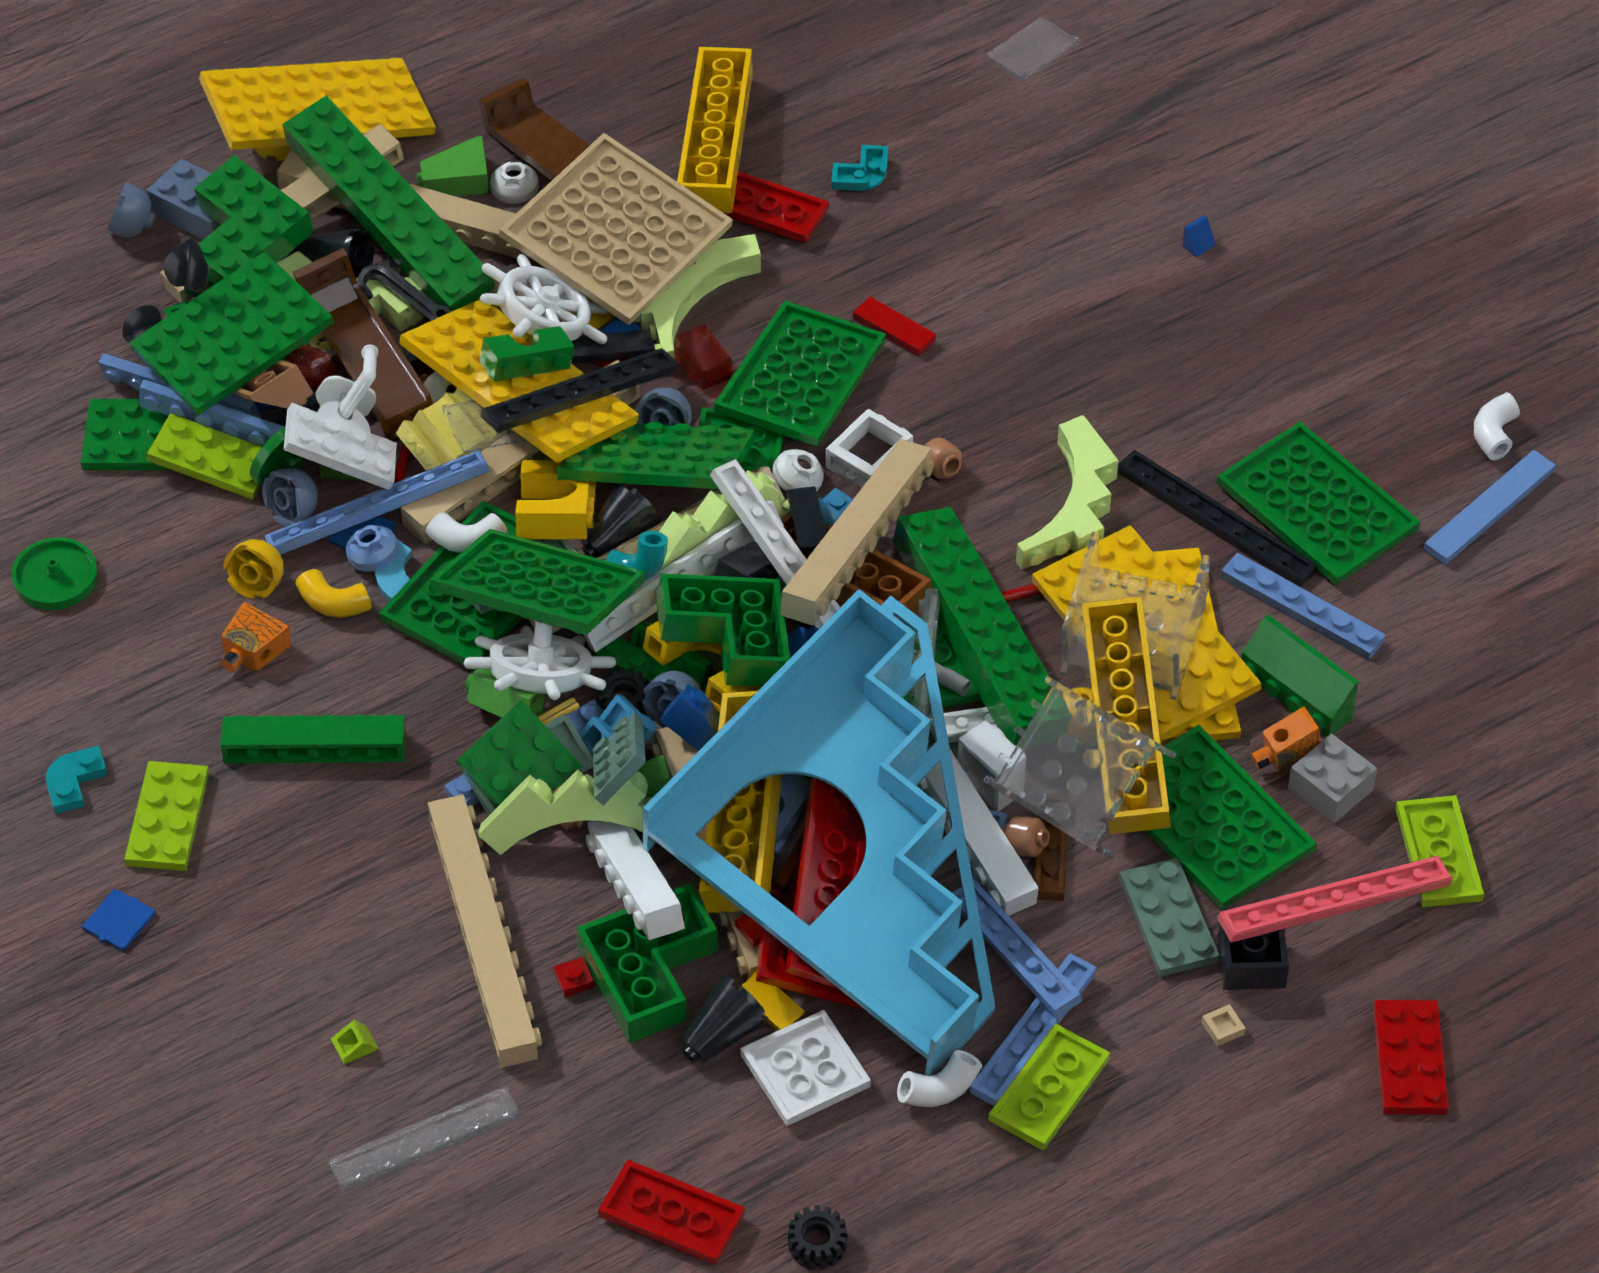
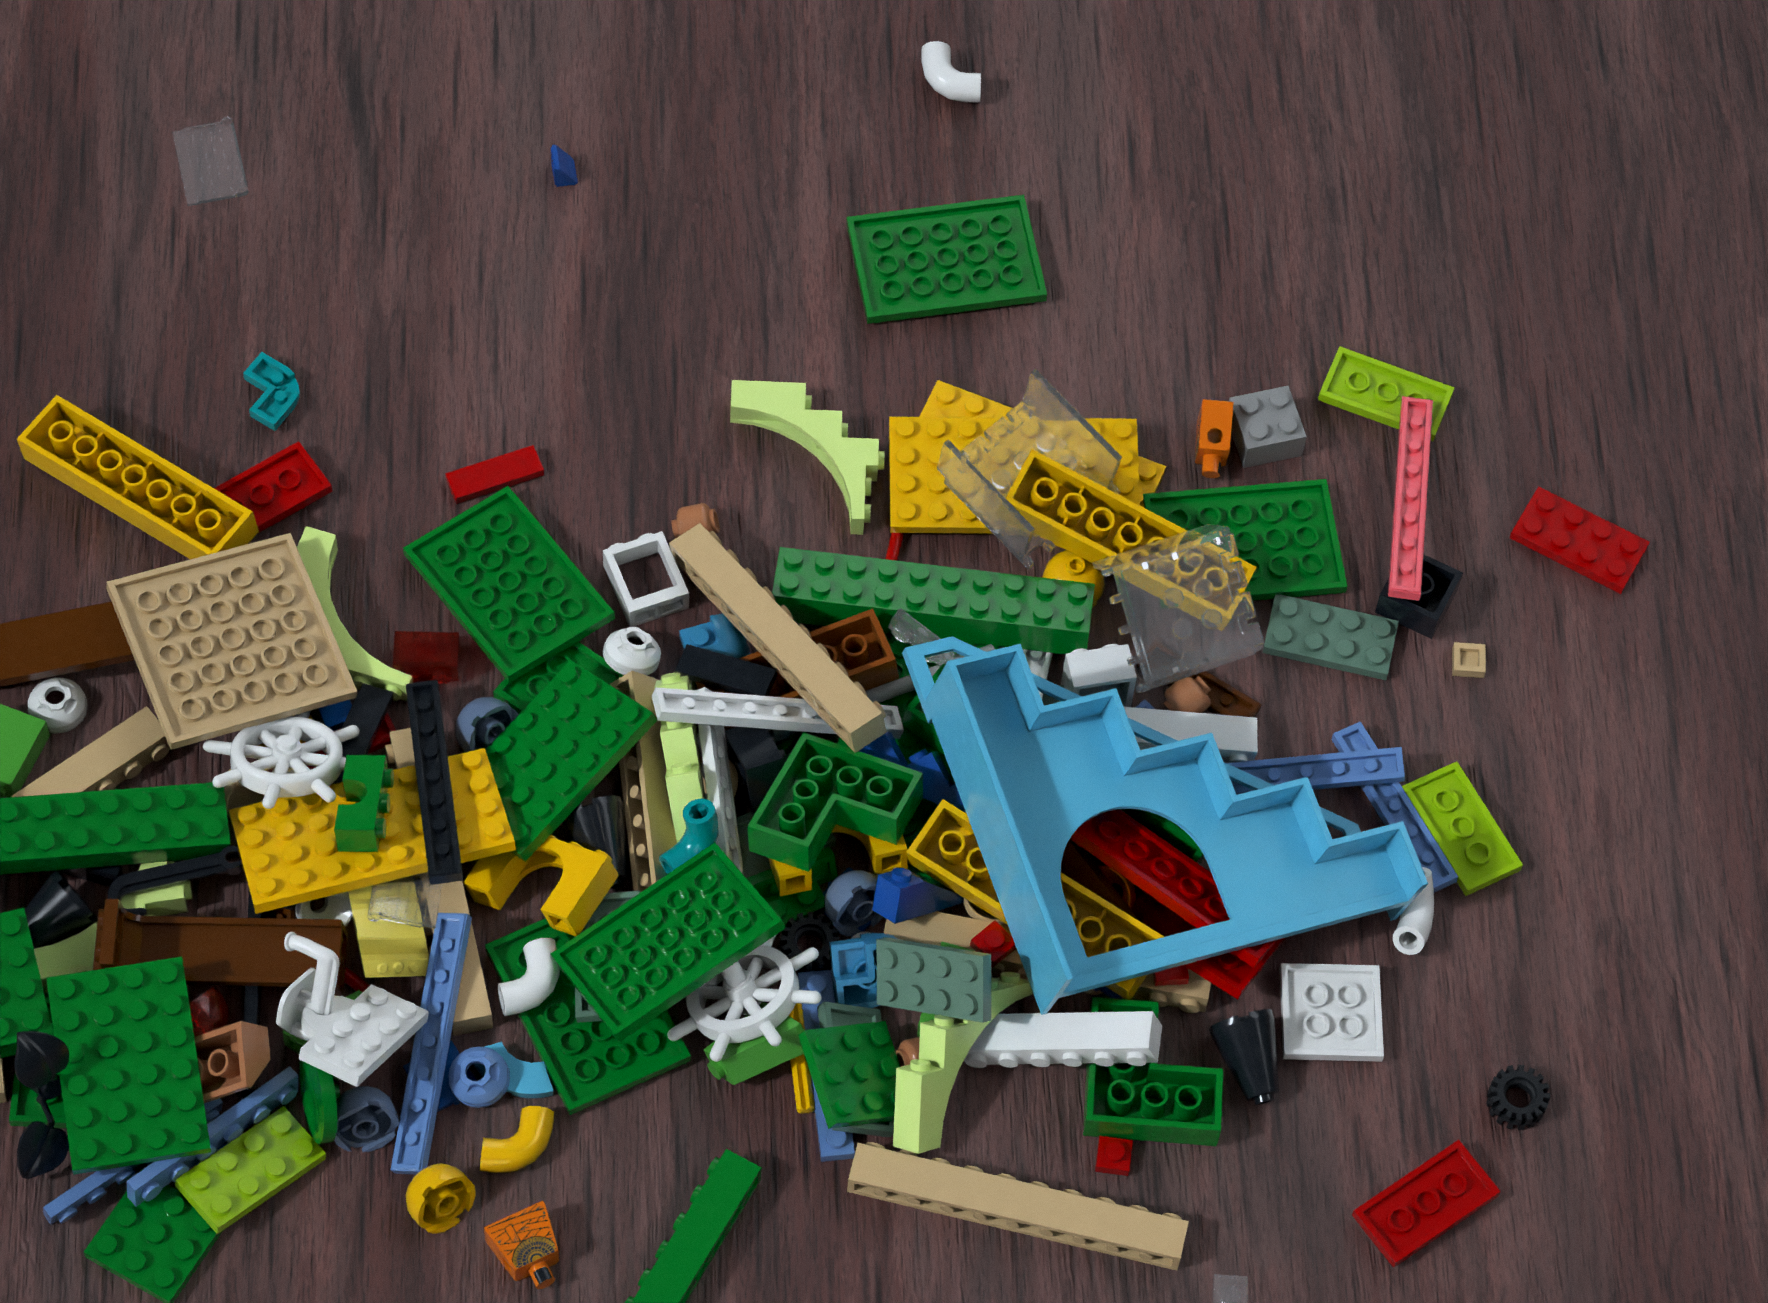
camera: 65 degrees left, 10 degrees up
yellow tile [742,971,805,1031] -> none
black tile [1117,449,1317,587] -> none
medium blue plate [1220,553,1386,660] -> none
green slope [1241,614,1359,737] -> none
medium blue tile [1424,450,1556,565] -> none

